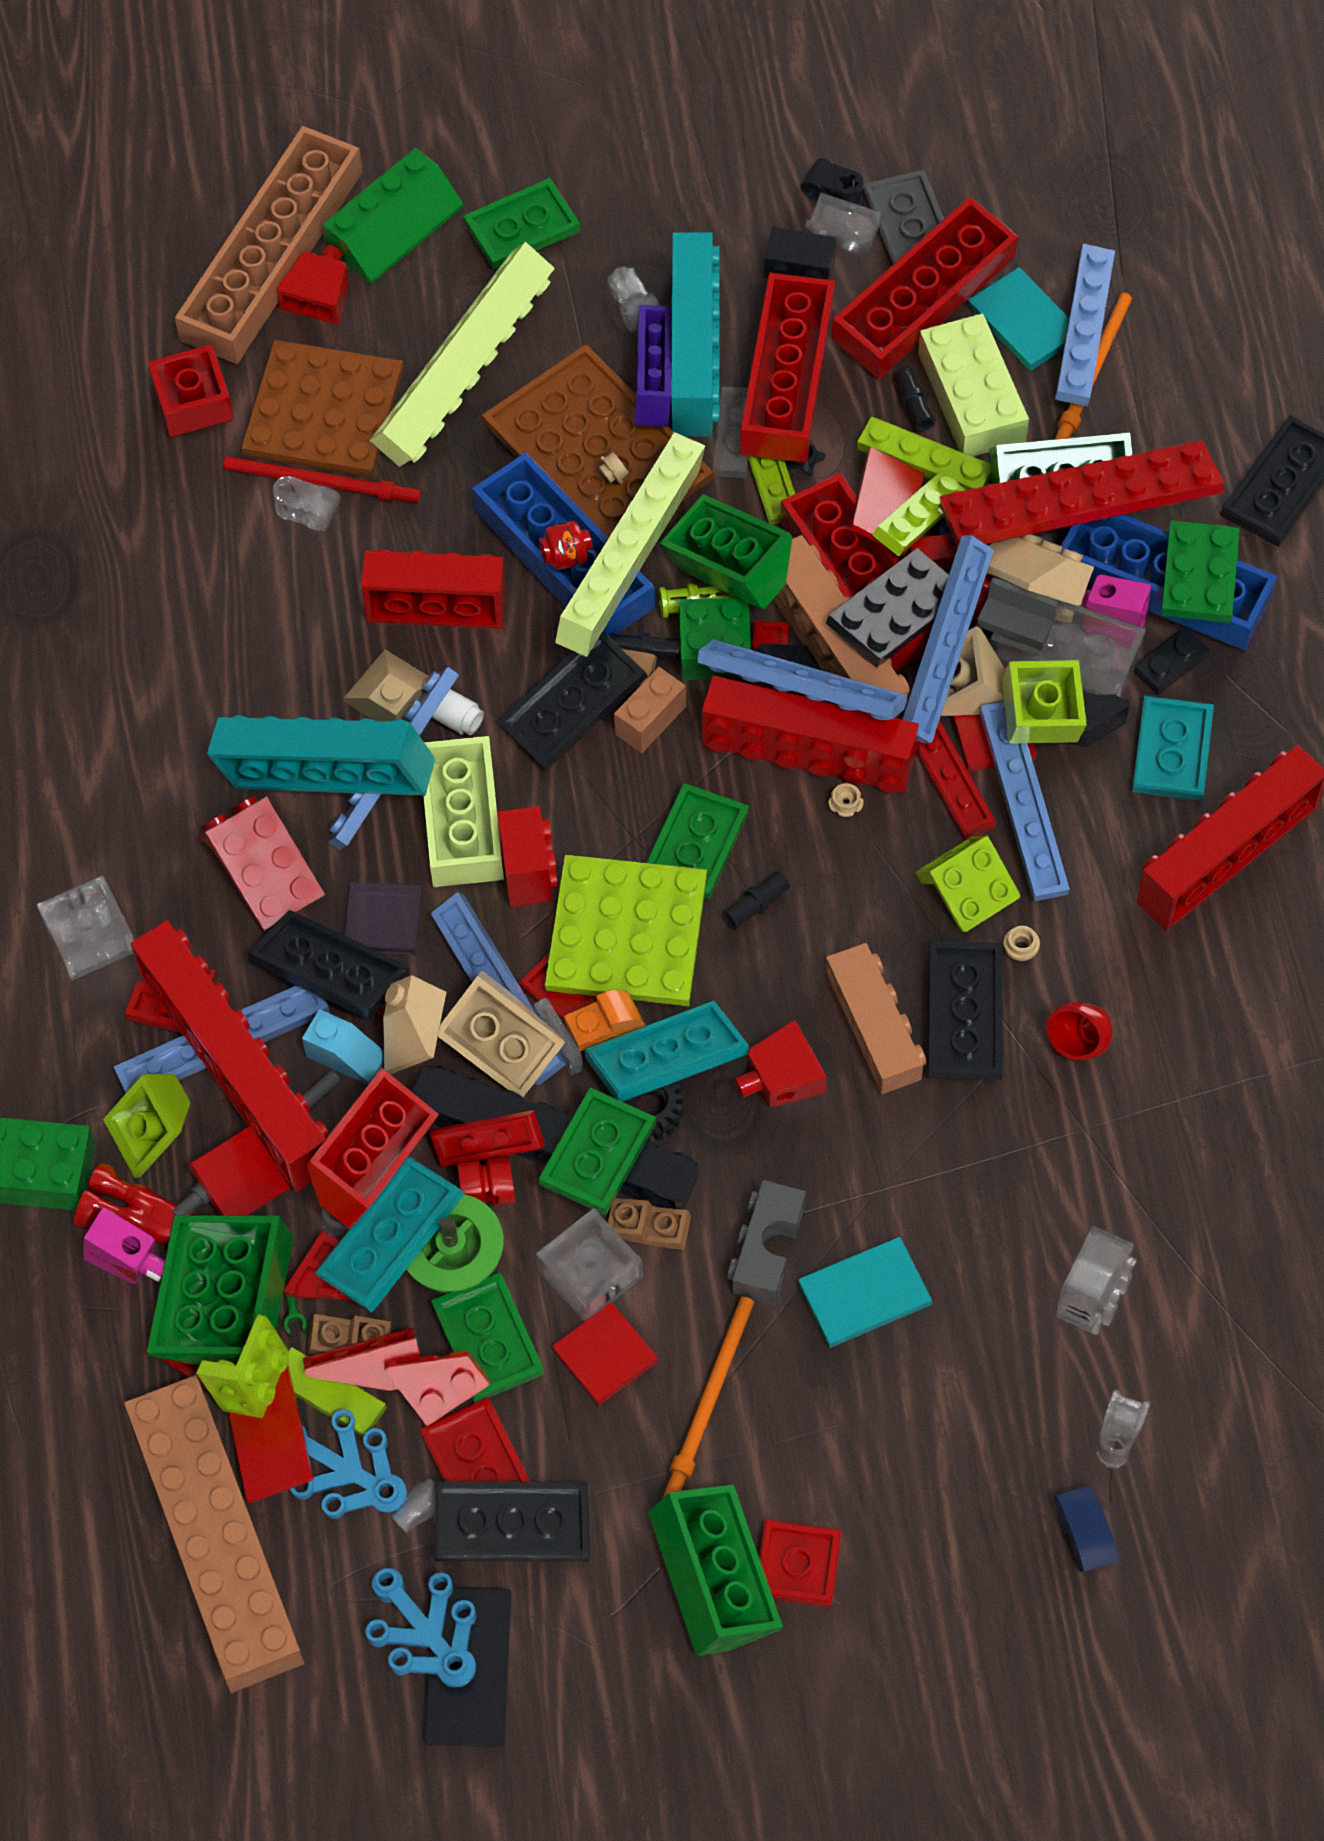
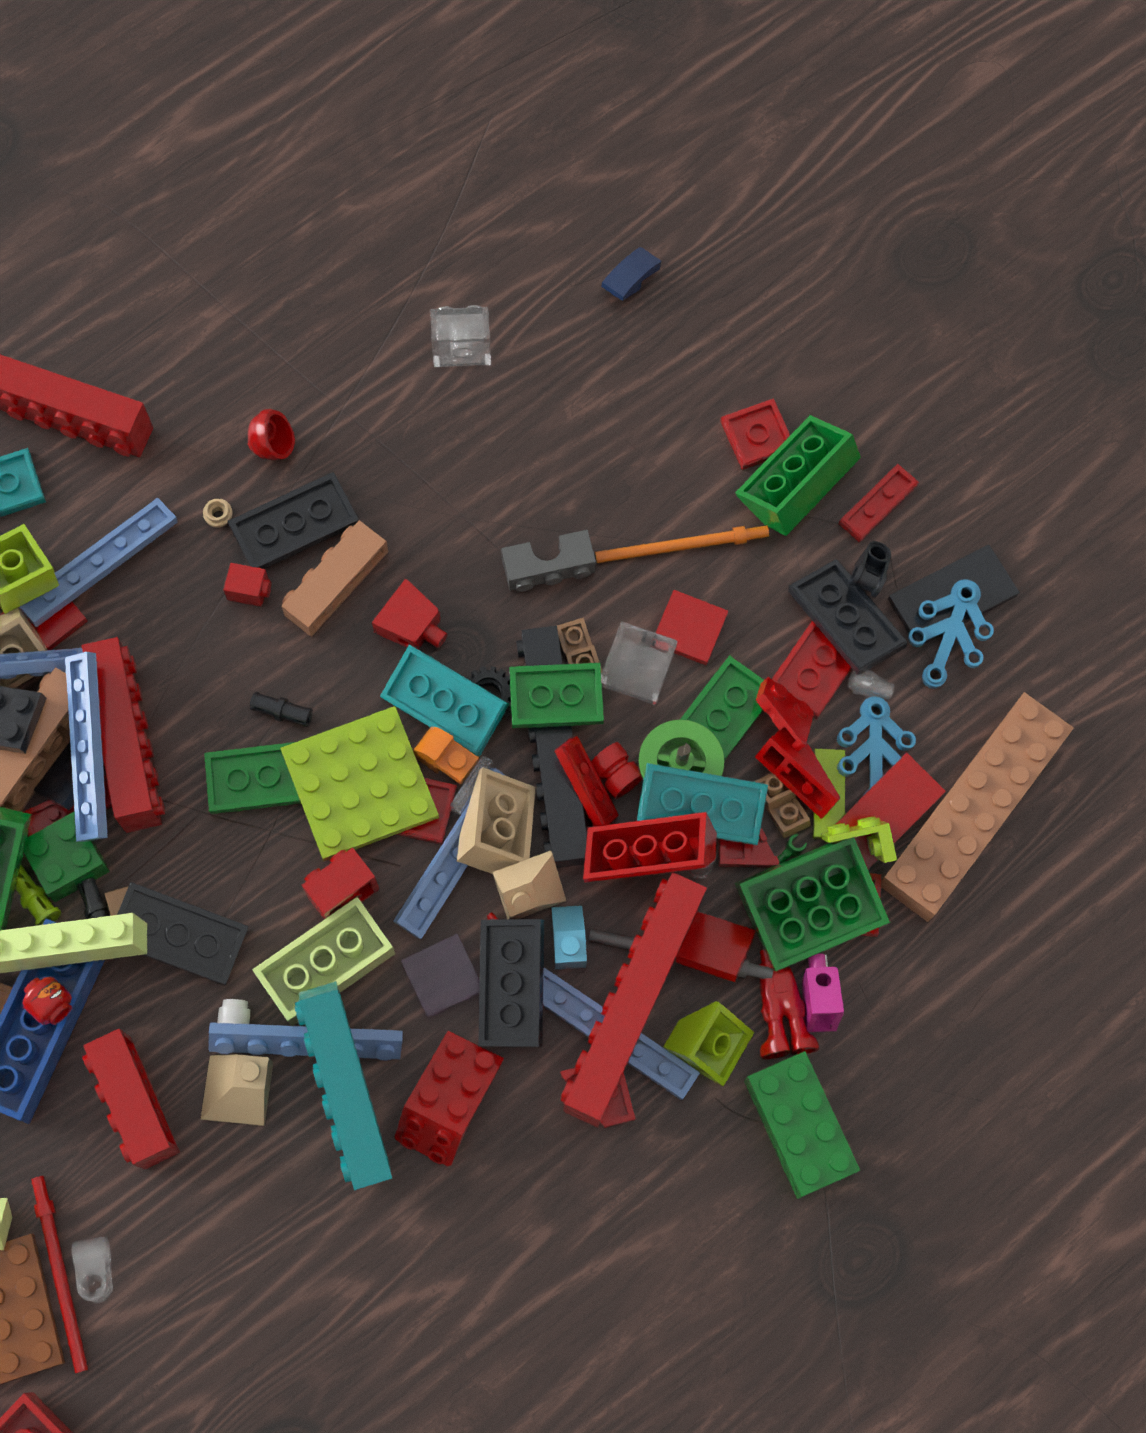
camera: 125 degrees left, 10 degrees up
clear brick [37,875,134,981] -> none
nougat brick [614,667,686,753] -> none
teal tile [798,1237,932,1348] -> none
tan plate [829,783,864,817] -> none
lime bracket [915,835,1020,932] -> none
red tile [916,720,996,840] -> none
clear piece [1096,1389,1151,1468] -> none
none -> red brick [223,563,272,607]
none -> red tile [838,464,919,543]
none -> black piece [848,541,891,598]

